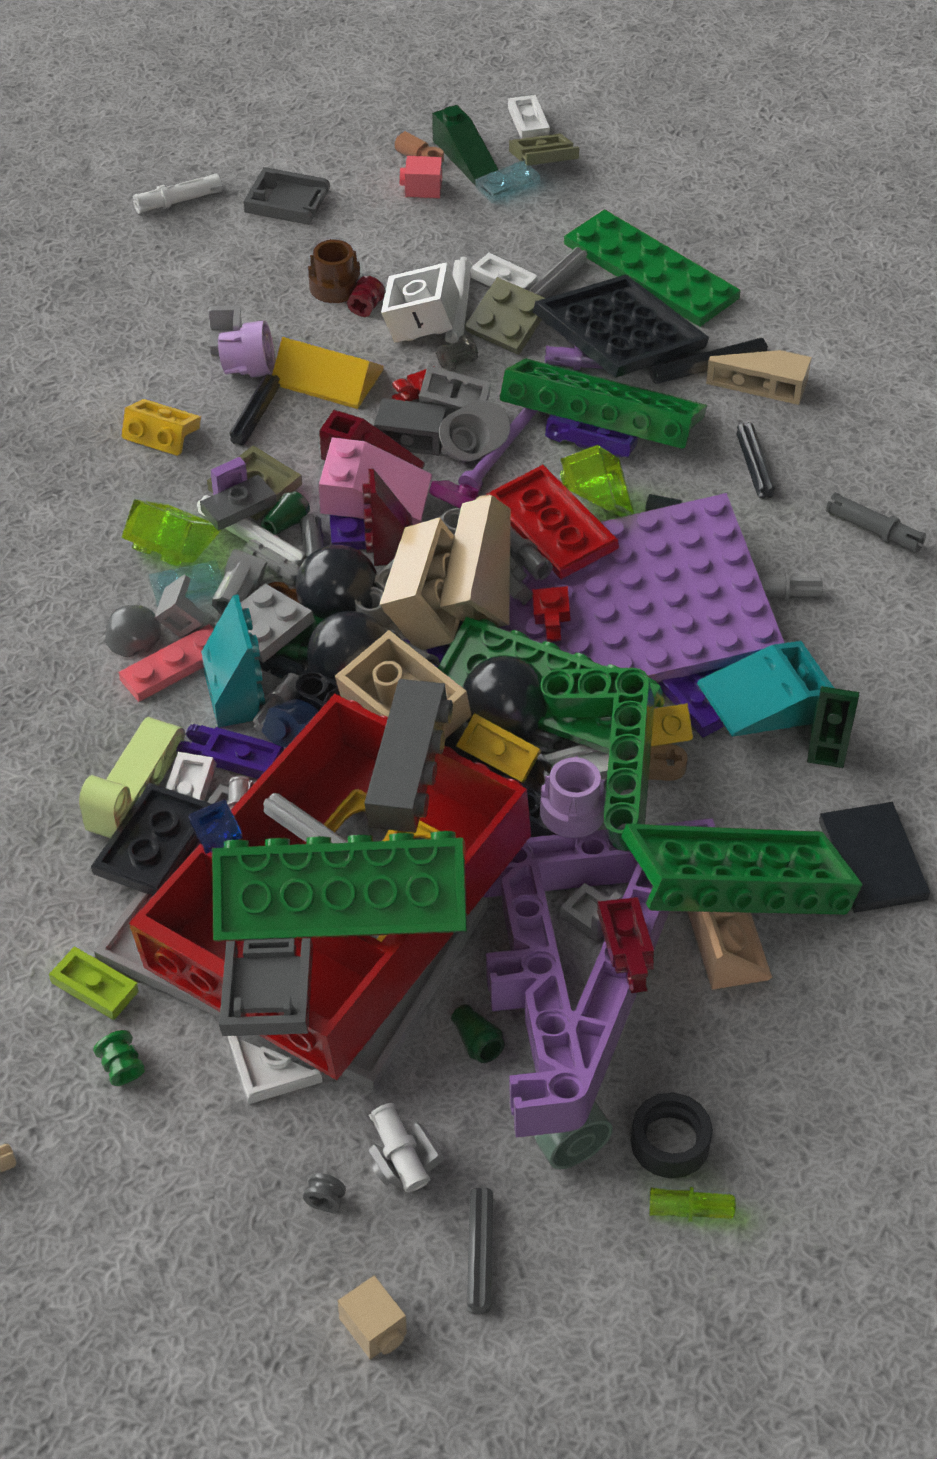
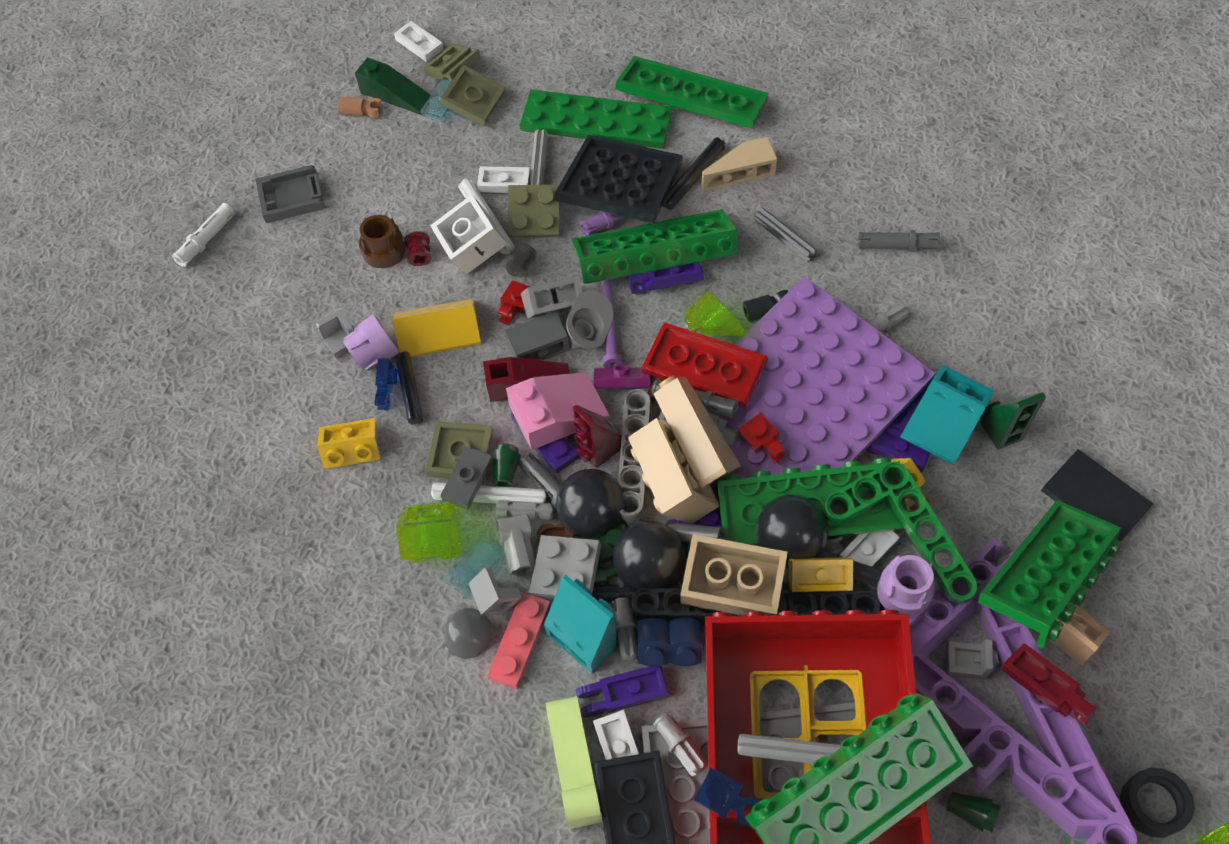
camera: 30 degrees left, 10 degrees up
medium lavender tile [210,457,247,495] -> none
dark grey brick [364,679,453,833] -> none
coral brick [400,156,442,198] -> none
none -> clear blue plate [374,358,398,410]
none -> olive plate [440,65,506,126]
none -> green plate [615,56,769,129]

